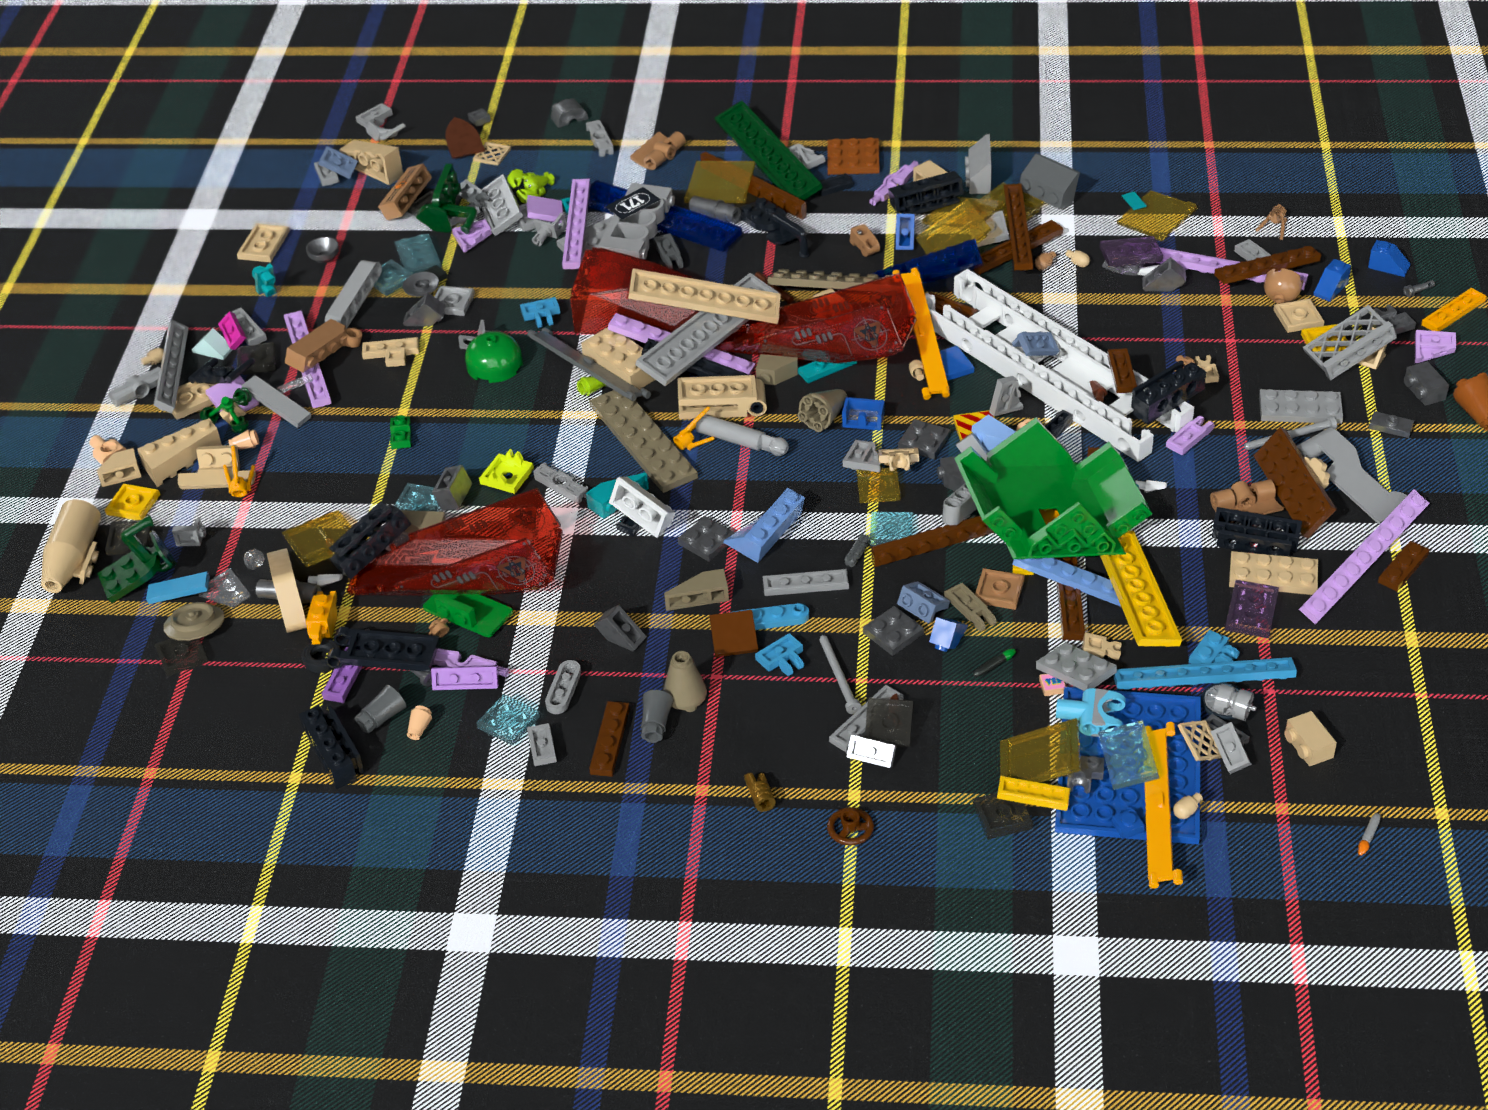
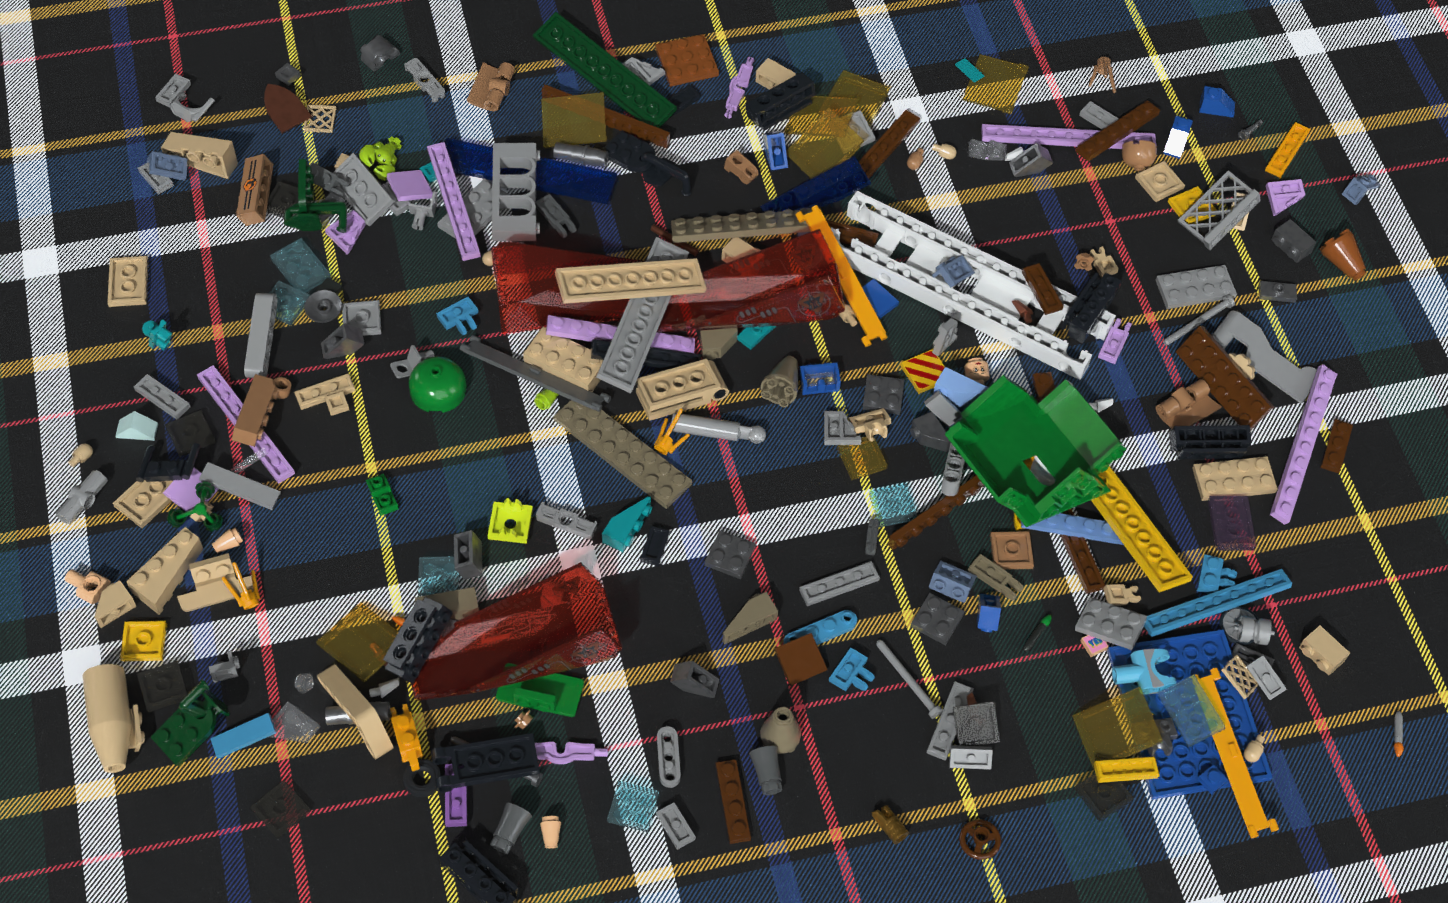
camera: 25 degrees left, 15 degrees up
light grey plate [154,320,189,413] -> none
dark tan piece [164,602,224,641] -> none
dark pink plate [218,311,246,350] -> none
flat silver piece [306,237,339,263] -> none
plate [431,665,499,690] -> none
black sticker [605,187,661,220] -> none
white slope [609,477,676,538] -> none
medium blue wedge [723,488,805,563] -> none
light grey slope [965,134,991,194] -> none
reddish brown plate [1004,183,1033,271] -> none
dark grey slope [1019,153,1080,209] -> none
black piece [1045,410,1073,438] -> none
clear purple plate [1100,236,1163,267] -> none
flat silver plate [1372,304,1416,334] -> none

